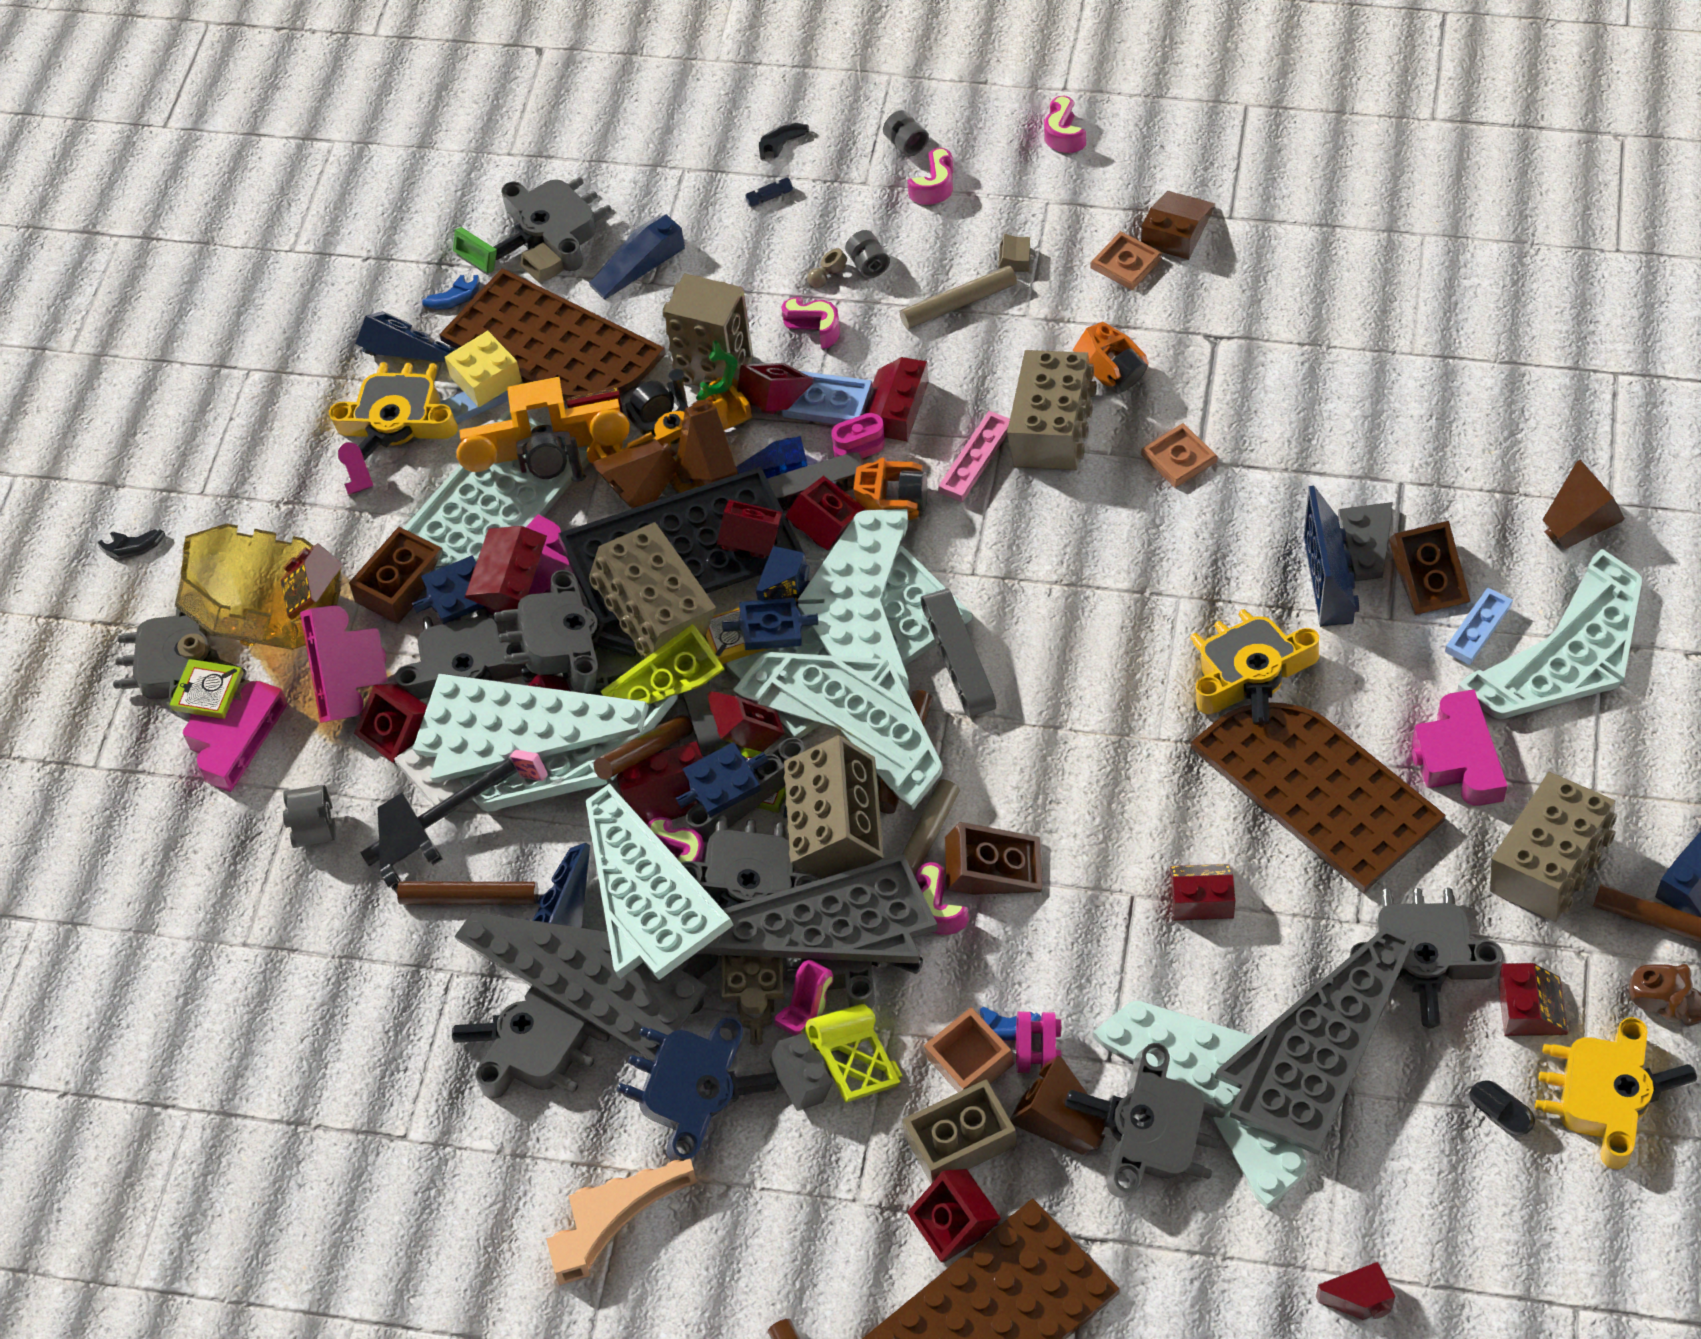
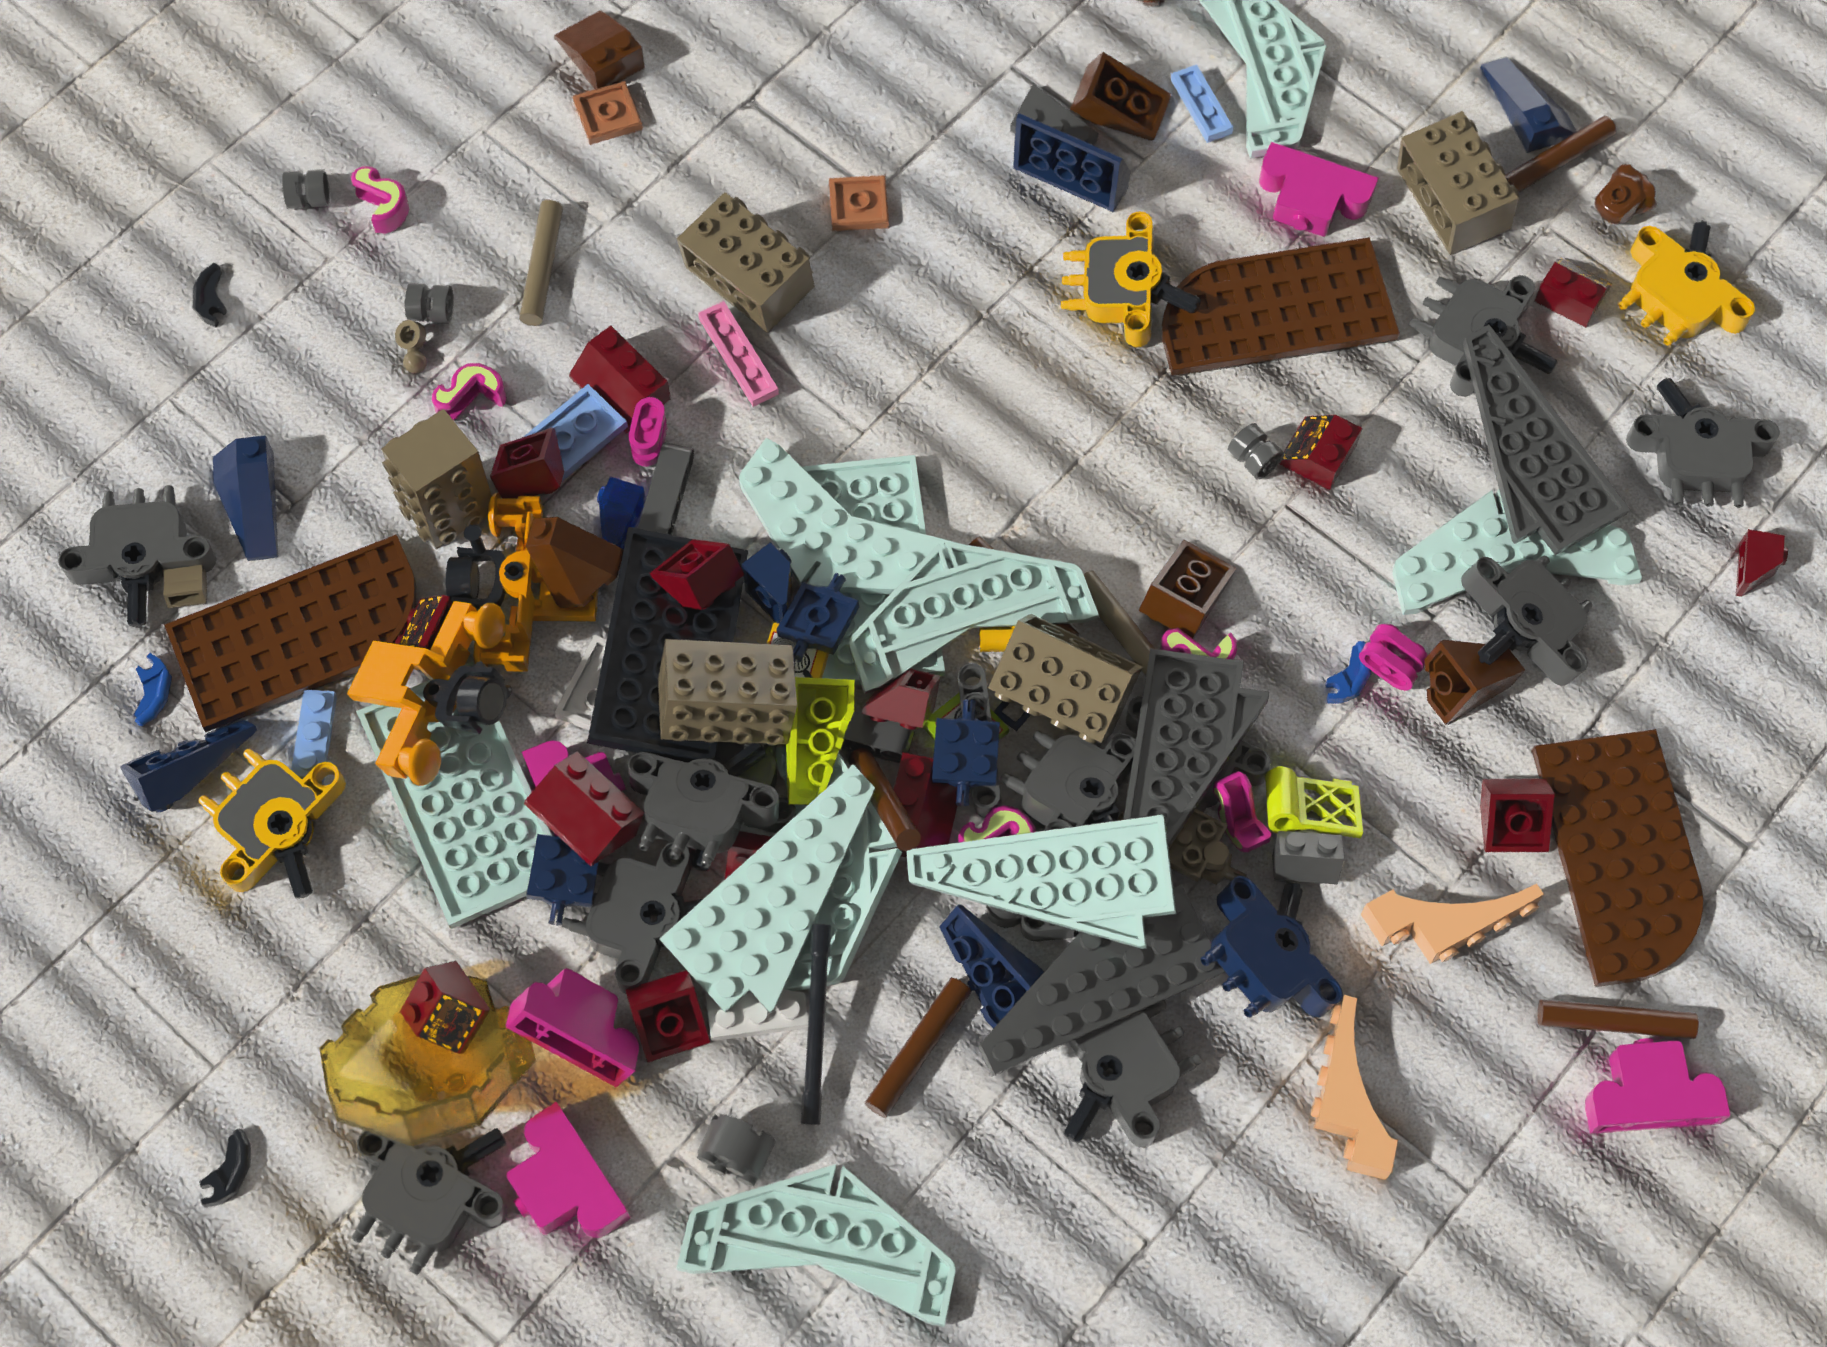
camera: 65 degrees left, 10 degrees up
tile [169,659,243,719] -> none
dark tan plate [177,634,206,660] -> none
dark pink leg [338,442,374,495] -> none
reddish brown slope [349,526,443,624] -> none
black flag [377,792,443,890] -> none
light yellow brick [445,331,522,407] -> none
bright green tile [453,227,497,273] -> none
tile [510,750,548,781] -> none
reddish brown slope [591,438,680,509] -> none
green helmet [696,340,738,401] -> none
dark blue axle [745,177,793,207] -> none
dark red slope [785,475,865,551] -> none
orange piece [854,458,928,520] -> none
dark tan brick [902,1079,1016,1184] -> none
dark grey beam [920,588,997,717] -> none
nougat piece [924,1007,1015,1092] -> none
dark tan piece [998,234,1030,272] -> none
dark pink animal [1044,95,1086,153] -> none
orange piece [1073,321,1149,393] -> none
black arm [1469,1080,1535,1135] -> none
none -> light aqua wing [677,1164,955,1327]
none -> dark grey wheel [1228,423,1285,480]
none -> light nougat arch [1361,884,1544,964]
none -> dark grey piece [1626,378,1780,508]

